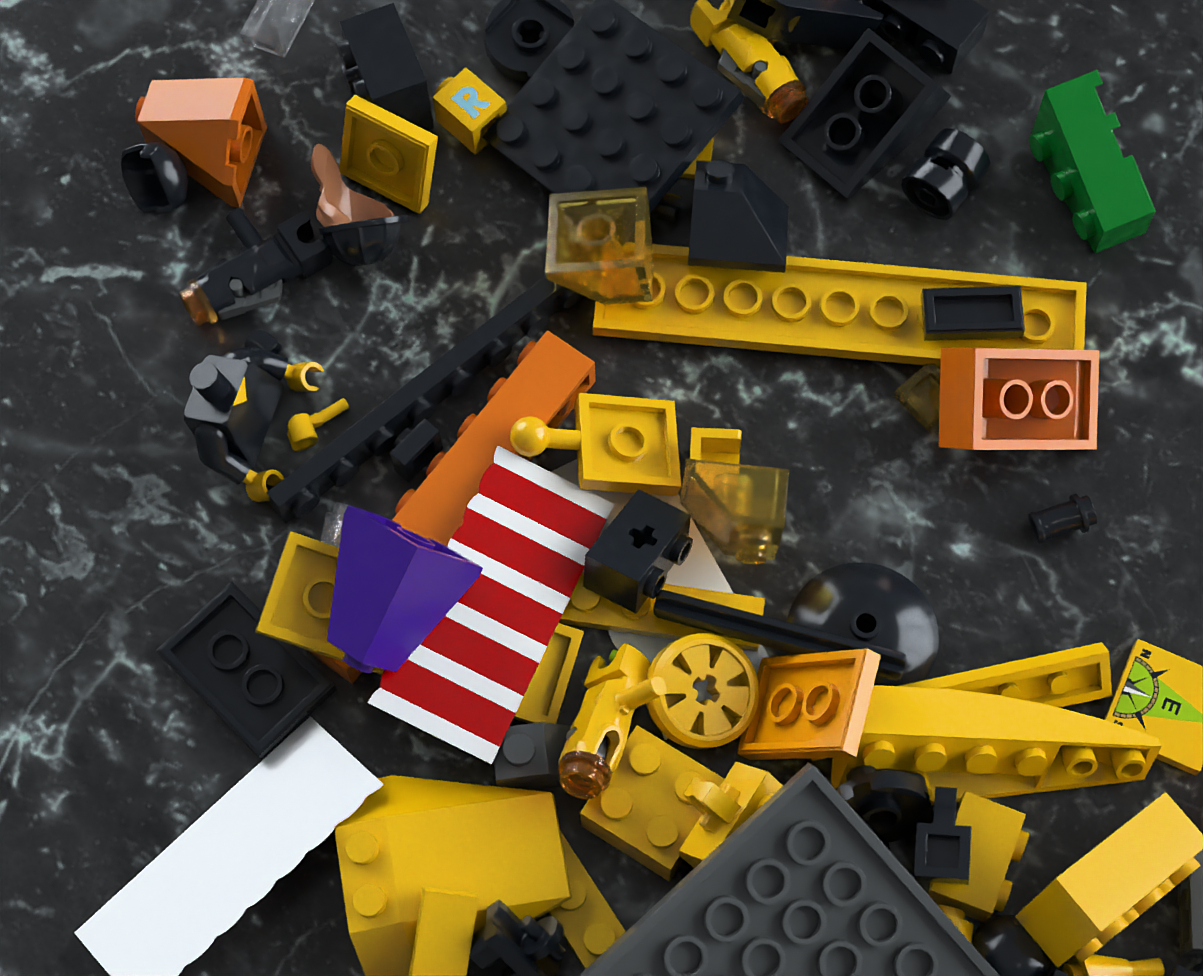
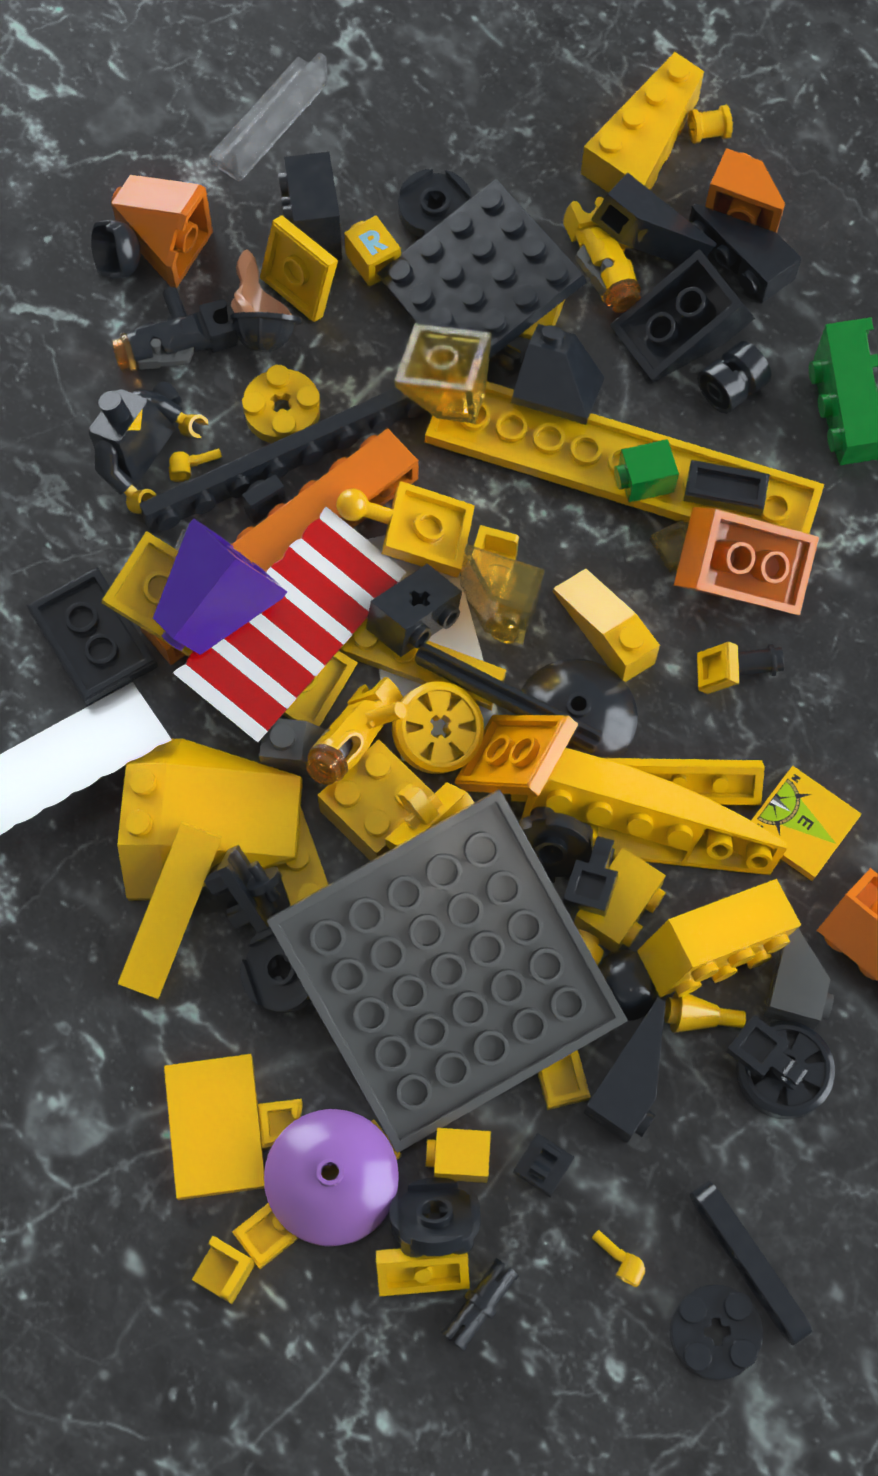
camera: 10 degrees right, 0 degrees up
none -> yellow plate [242,365,320,443]
none -> yellow slope [553,569,660,682]
none -> green brick [614,439,679,503]
none -> yellow tile [697,642,739,694]

